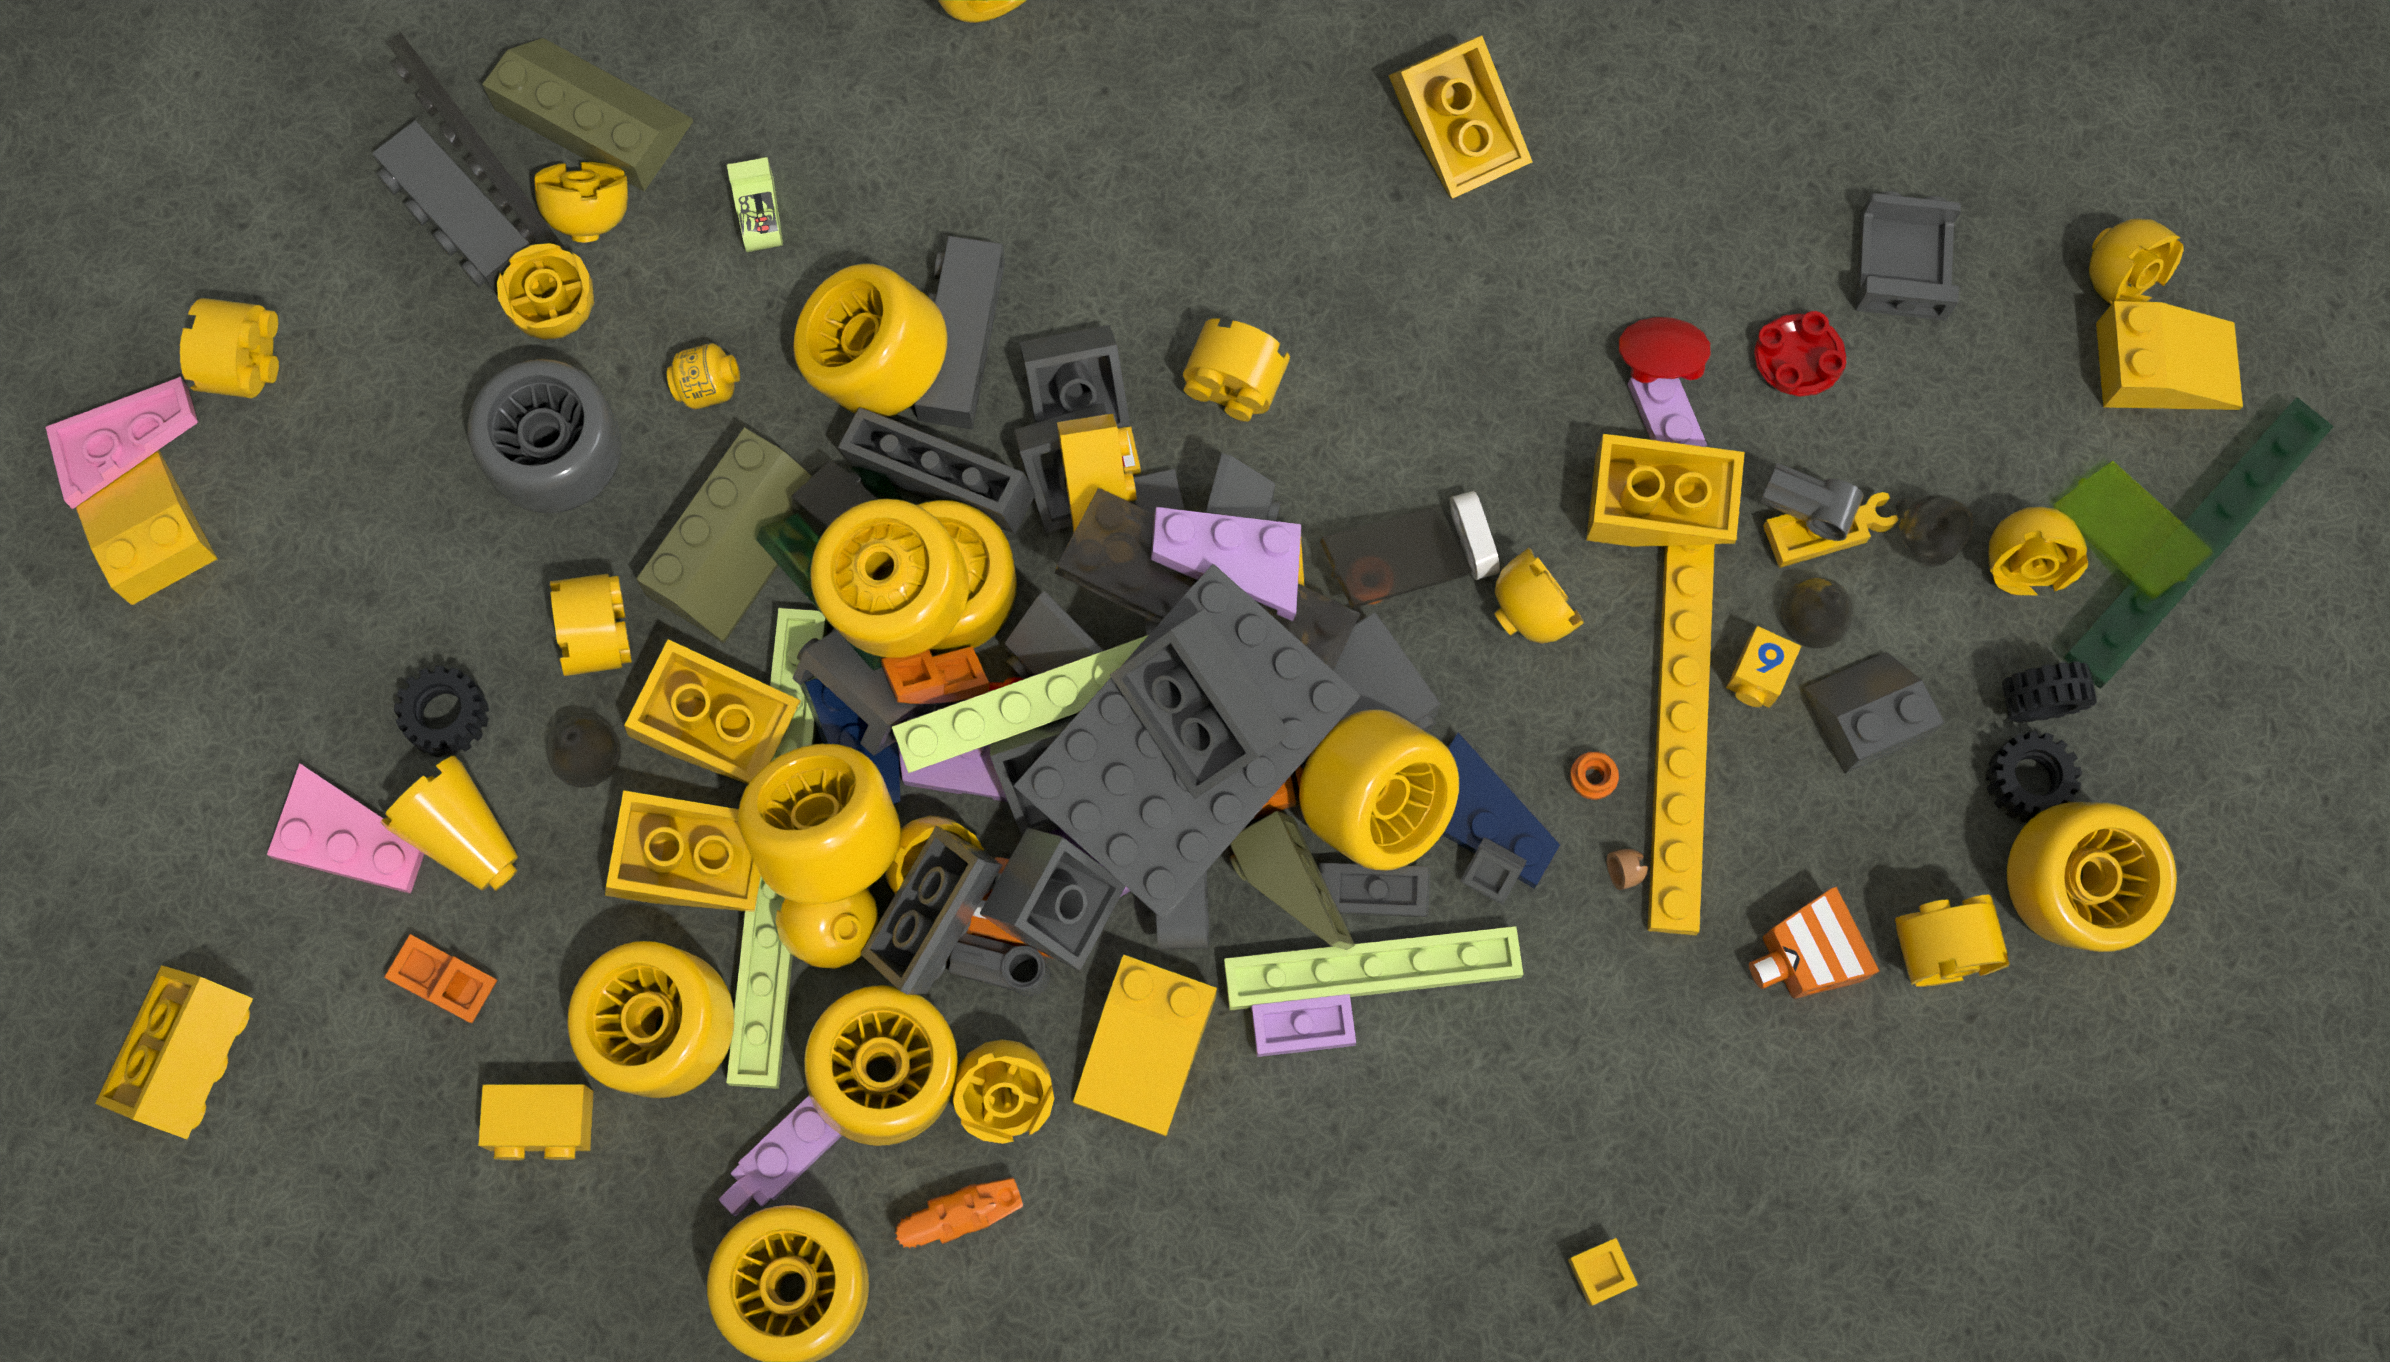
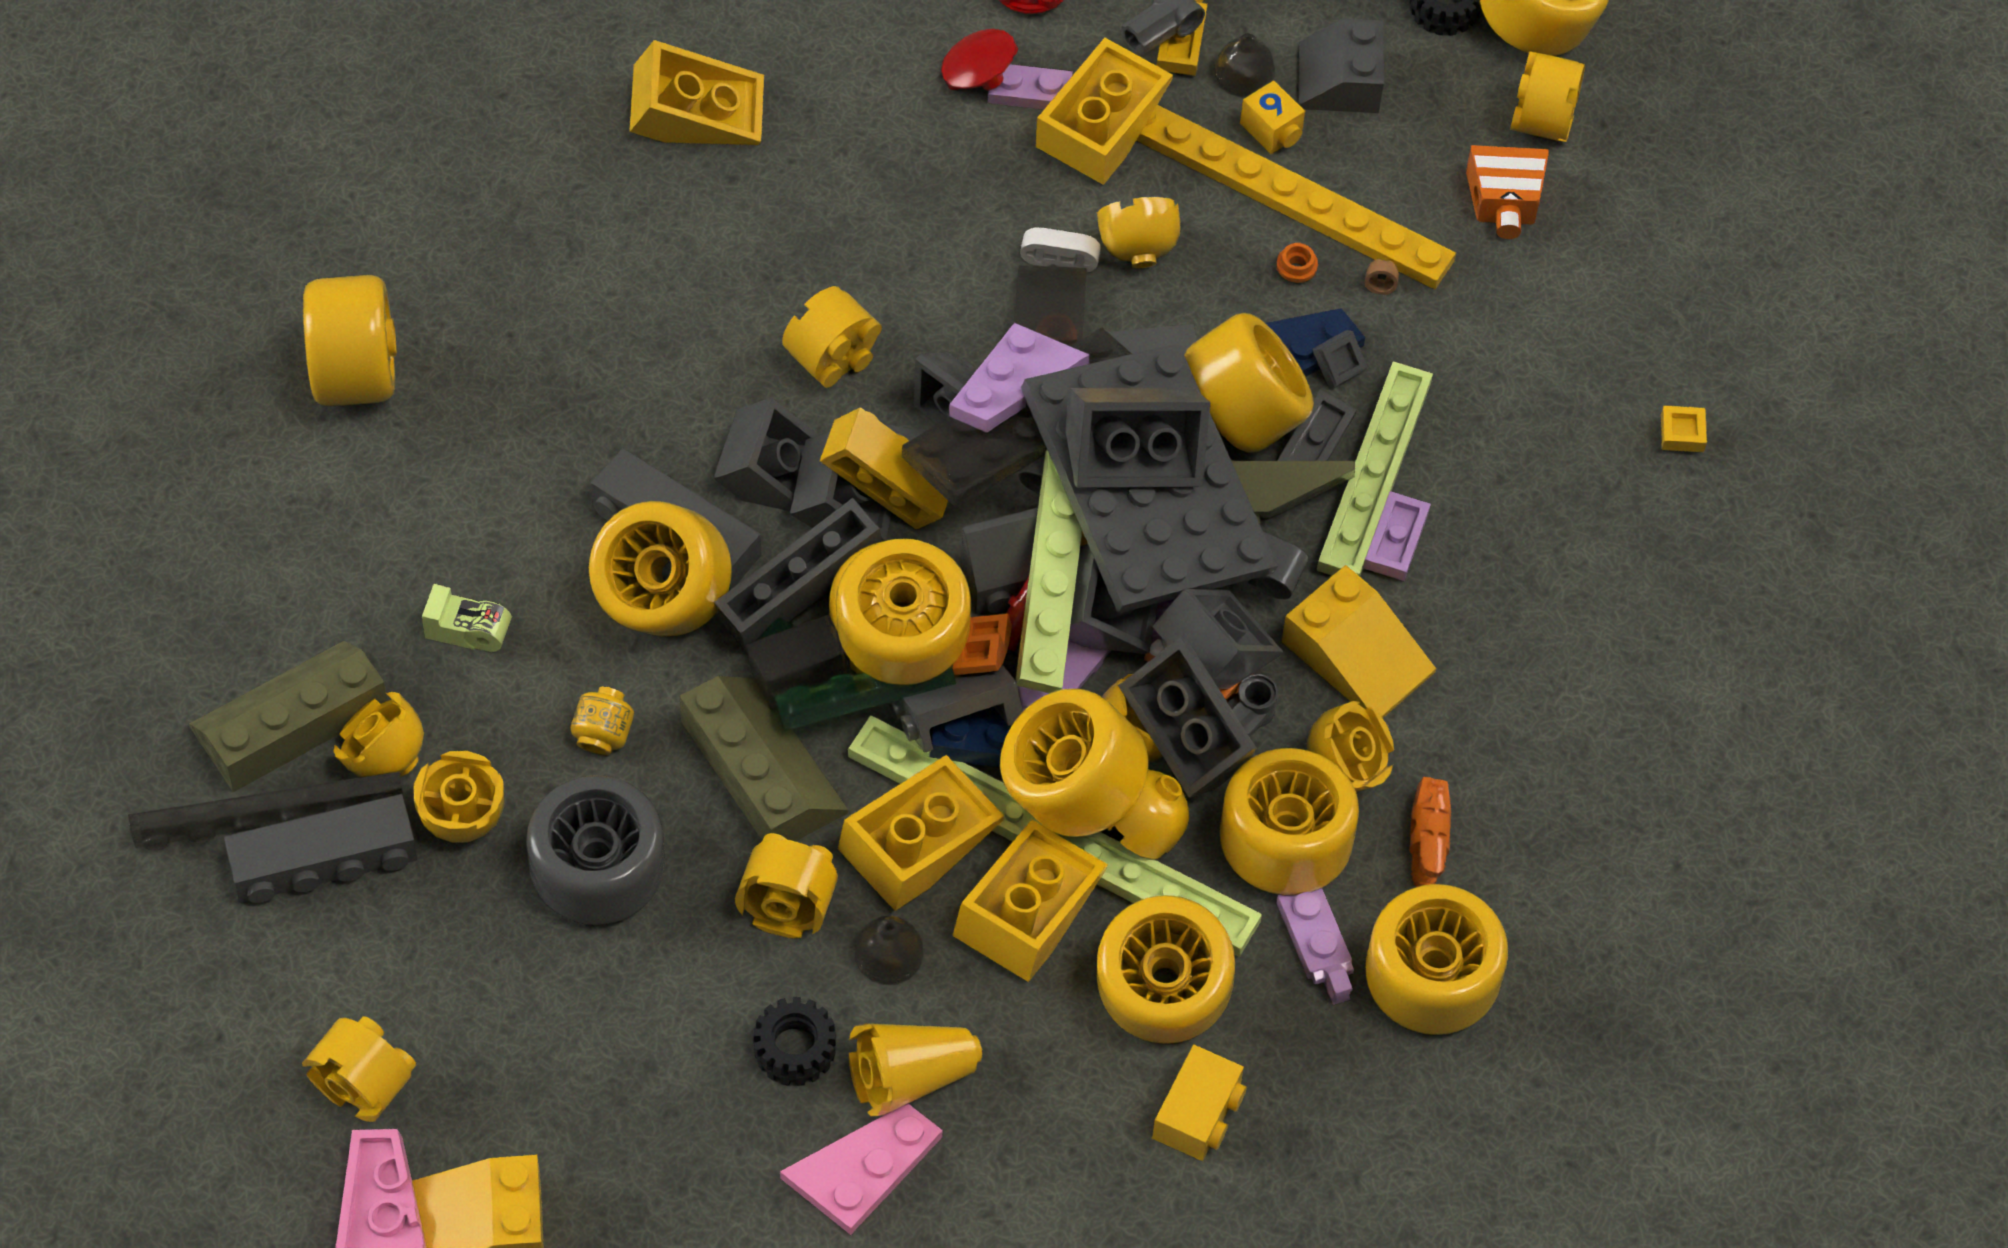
camera: 65 degrees left, 15 degrees down
orange slope [384,934,498,1024] -> none

